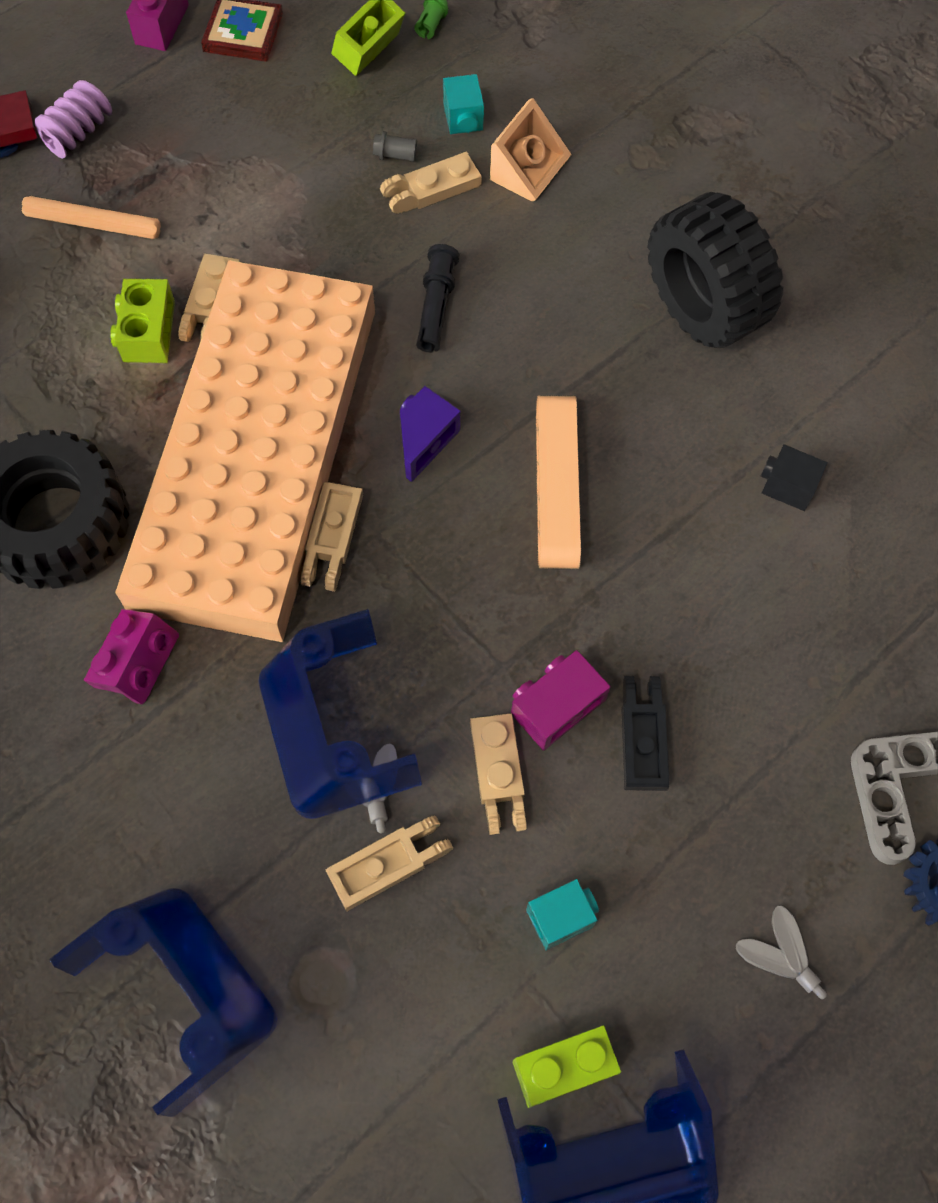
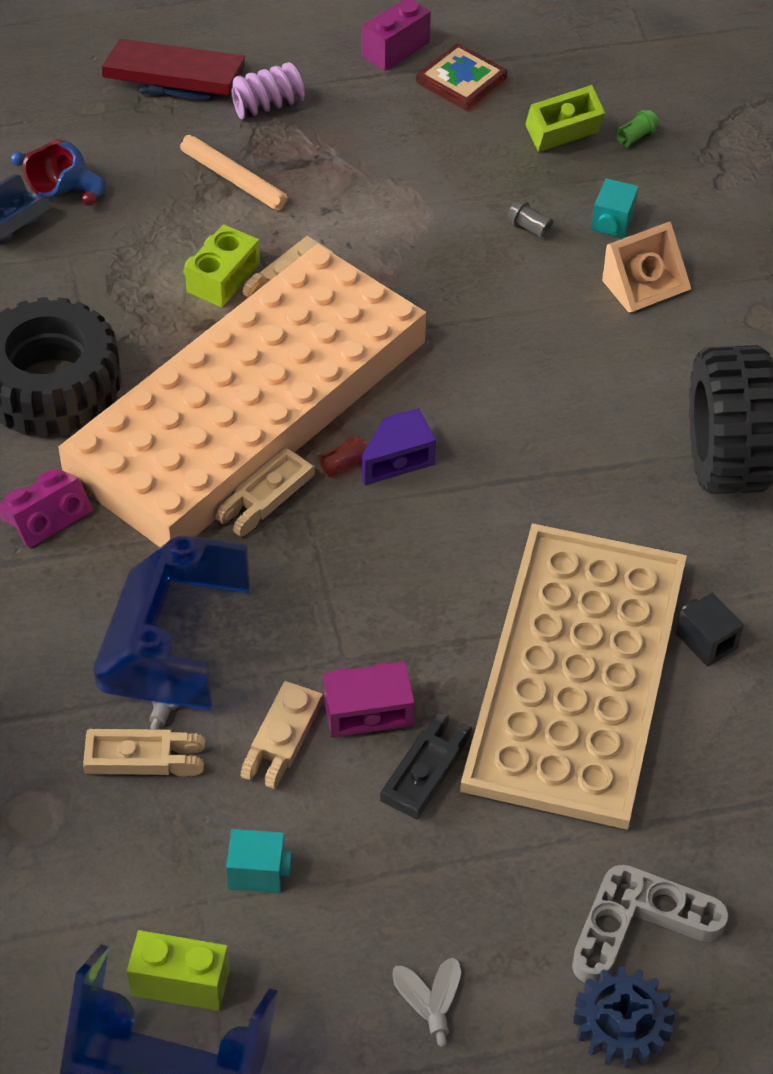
camera: 30 degrees right, 15 degrees down
tan hinge [380,151,482,214] -> none
black pin [416,244,460,353] -> none
light nougat beam [536,396,581,569] -> none
none -> clear red pin [318,436,367,477]
none -> tan plate [460,523,687,830]

